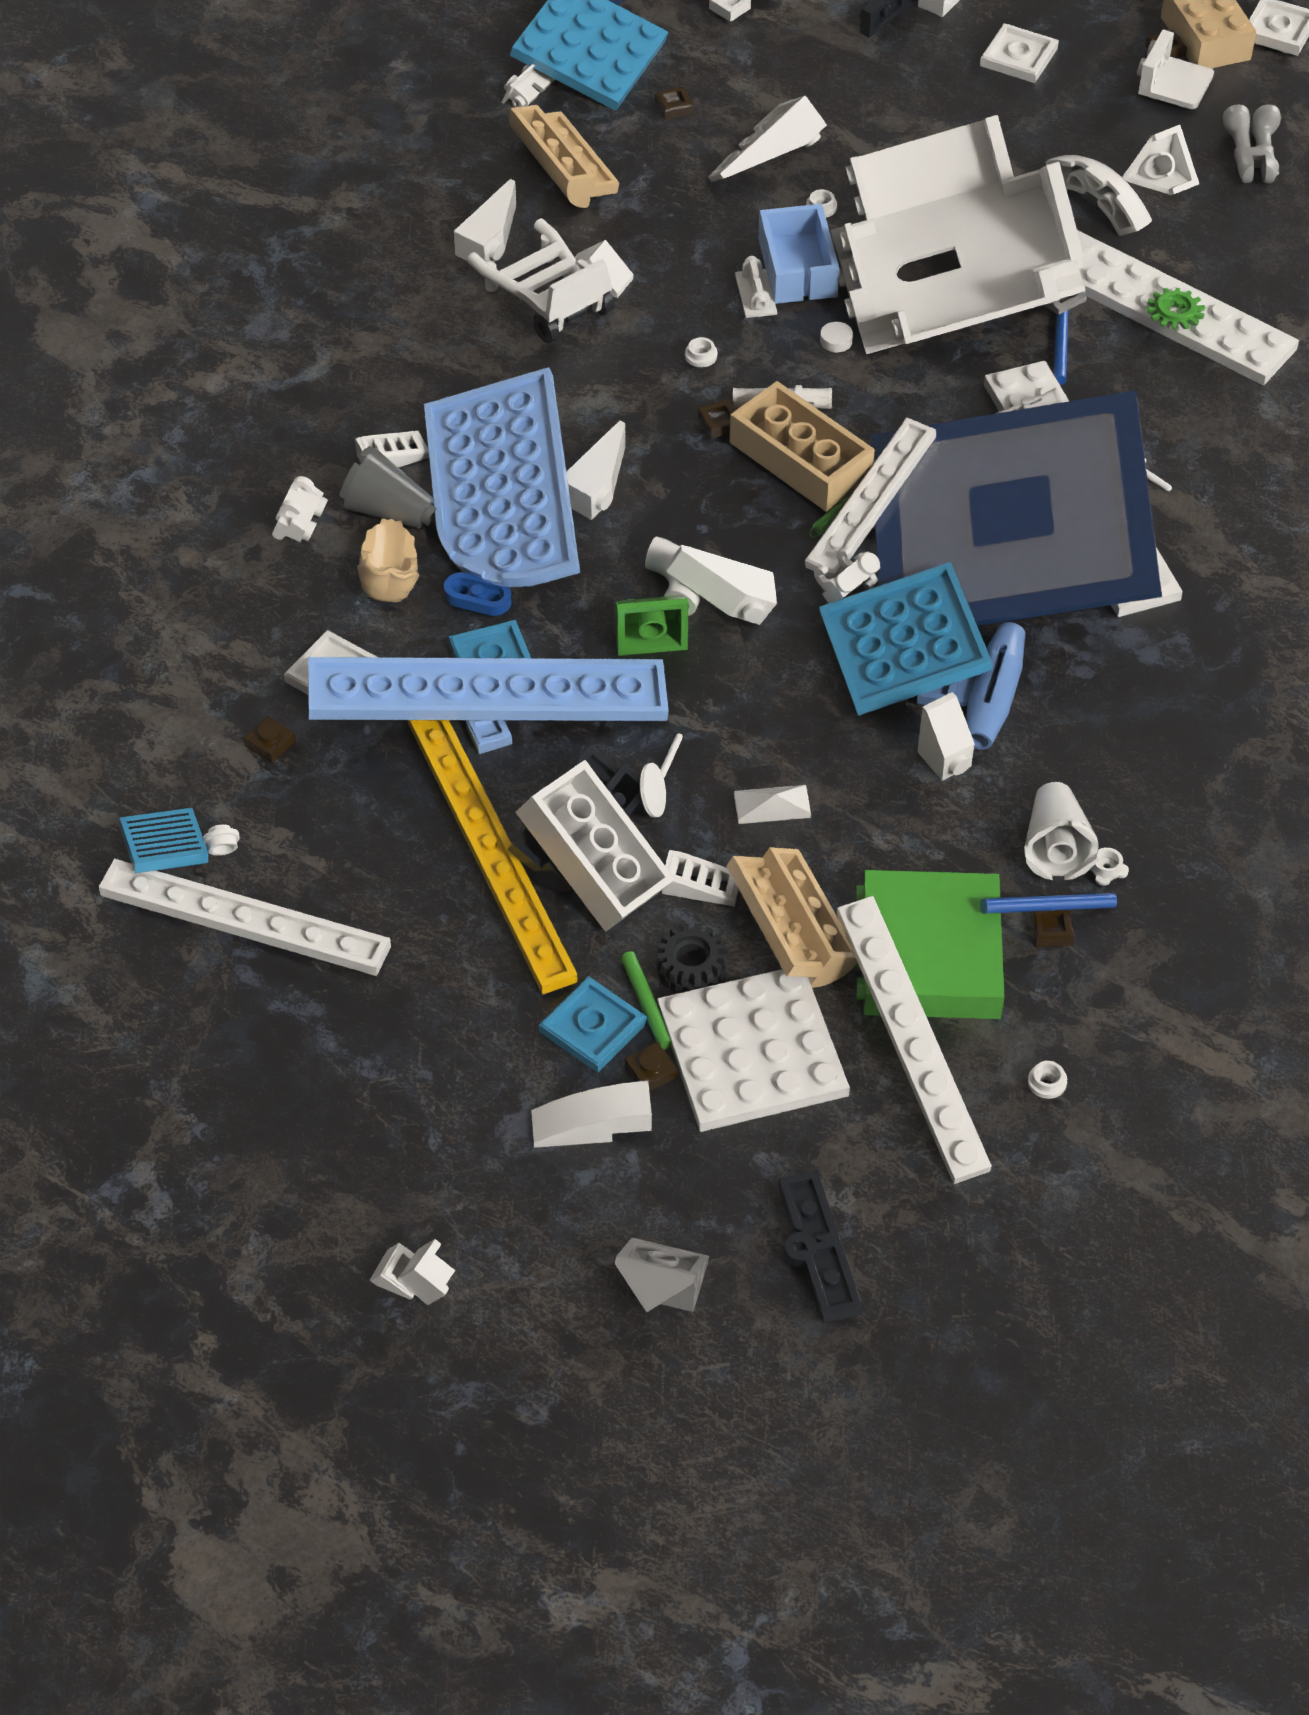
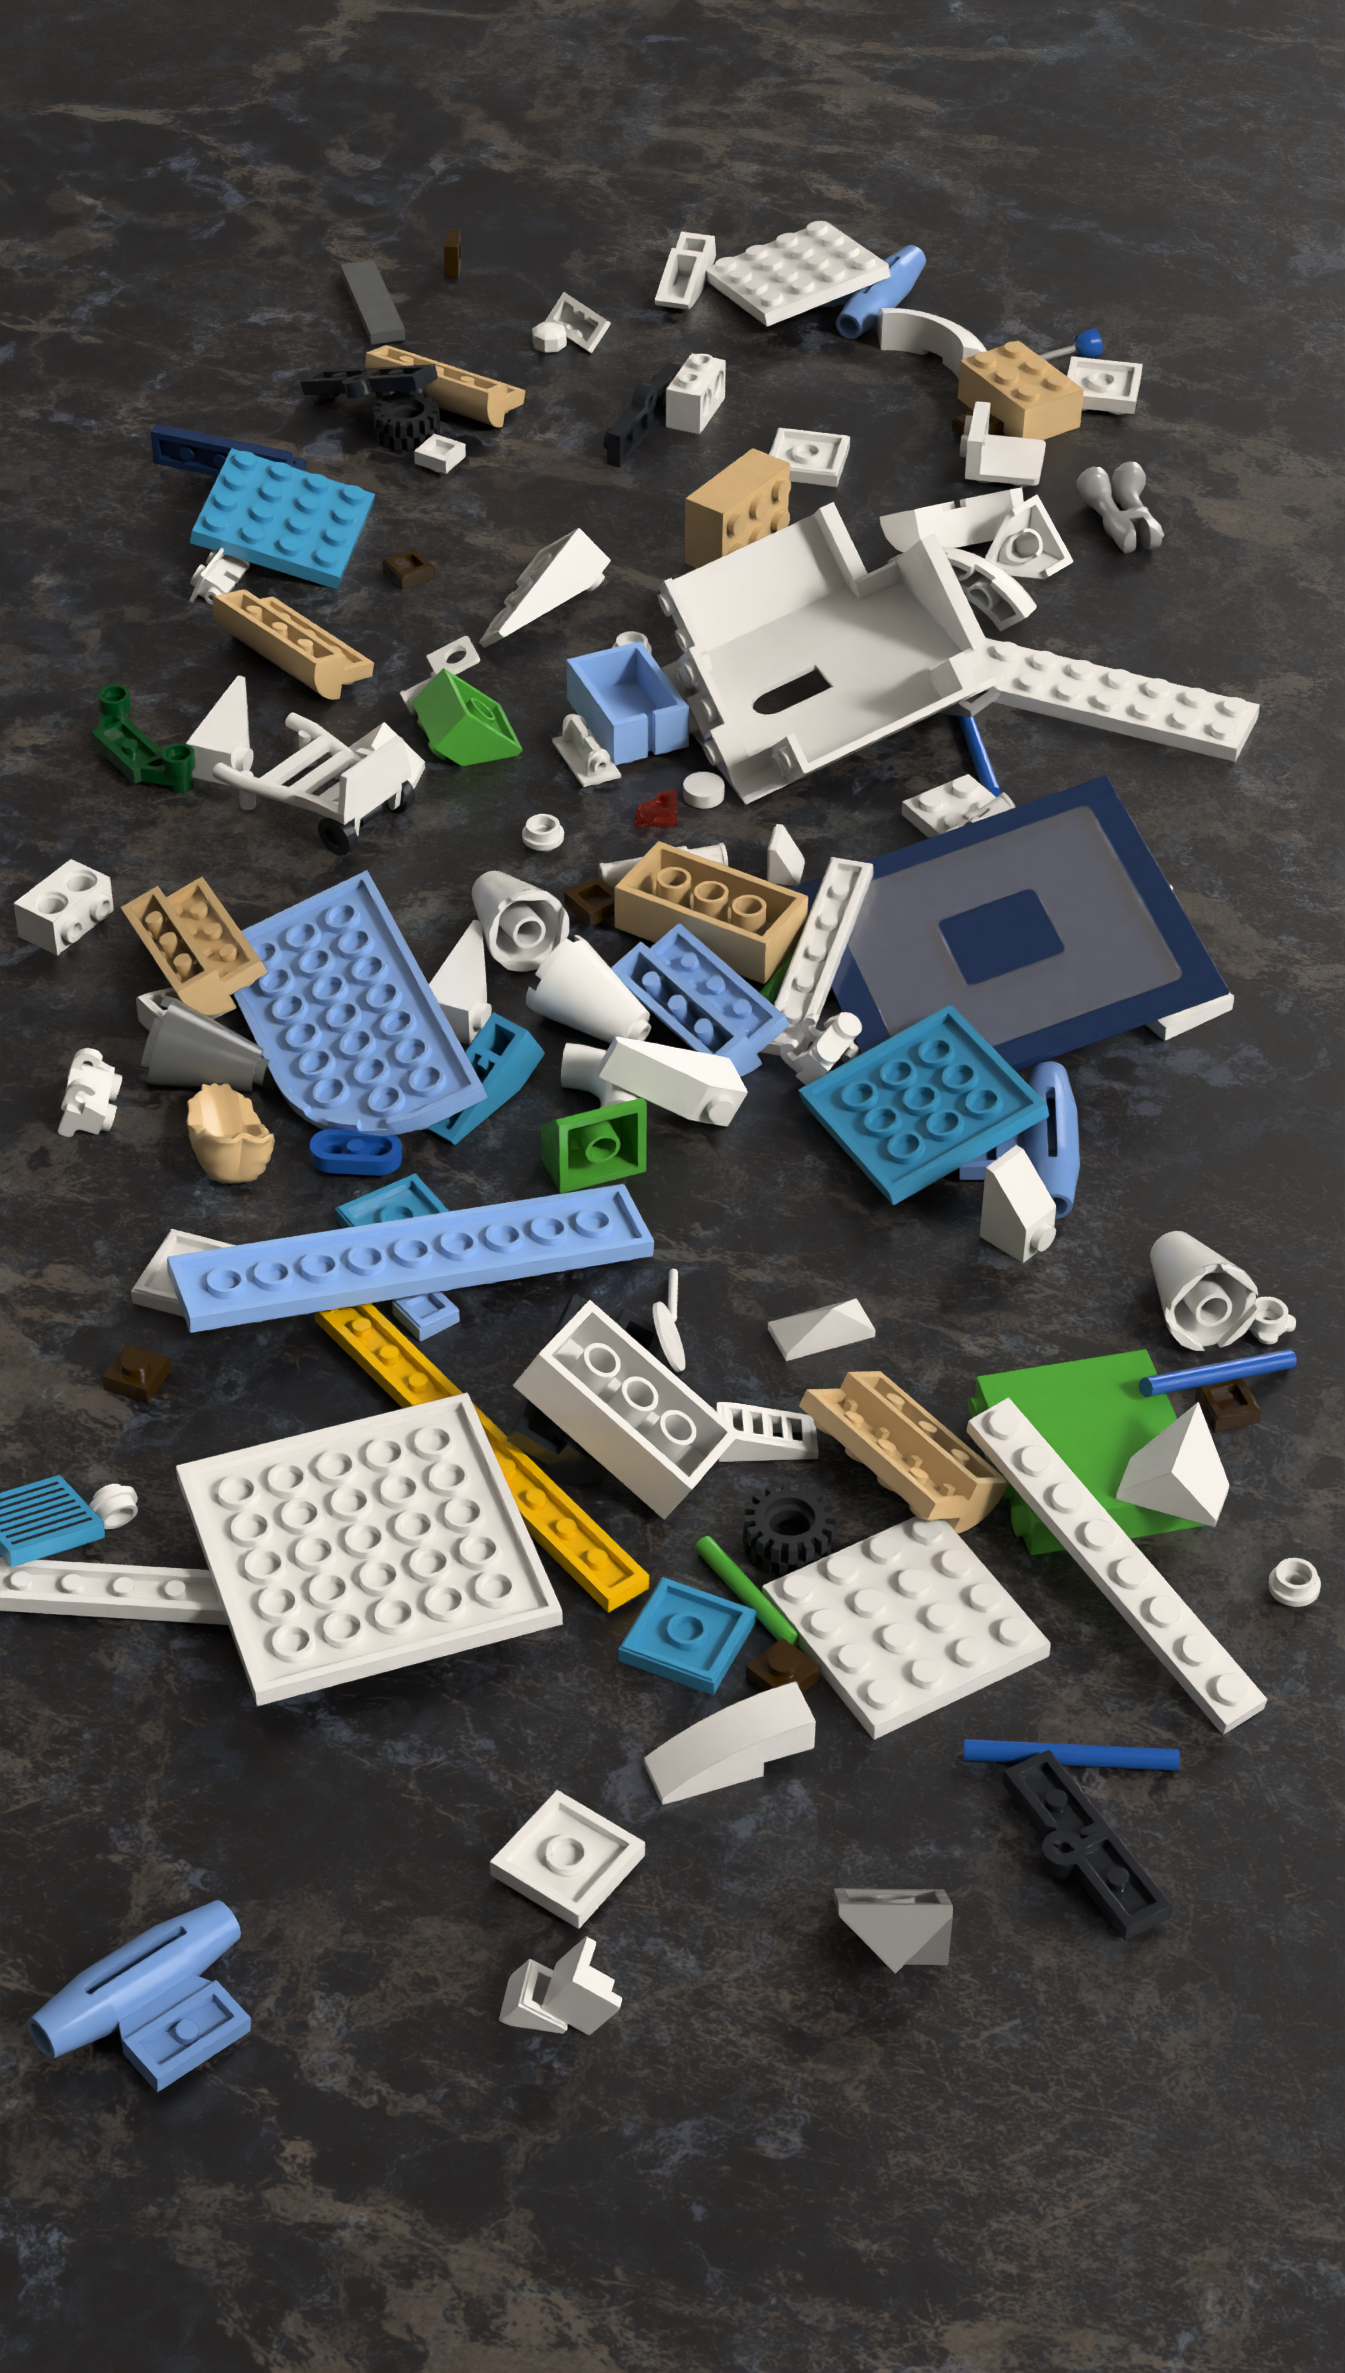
camera: 15 degrees left, 10 degrees down
bright green gear [1147,288,1205,330] -> none
none -> white brick [14,859,114,955]
none -> medium blue plate [28,1900,251,2093]
none -> dark green plate [91,684,196,793]
none -> tan brick [121,877,268,1015]
none -> white plate [176,1393,563,1706]
none -> white bracket [400,636,480,715]
none -> bright green slope [412,668,523,766]
none -> dark azure slope [426,1012,545,1145]
none -> white cone [472,871,569,972]
none -> white plate [490,1790,645,1929]
none -> white cone [526,935,651,1044]
none -> light blue brick [611,923,790,1077]
none -> clear red tile [636,790,677,827]
none -> tan brick [685,448,791,569]
none -> white slope [767,824,805,886]
none -> white brick [879,487,1024,553]
none -> blue bar [963,1739,1180,1771]
none -> white slope [1116,1402,1229,1527]

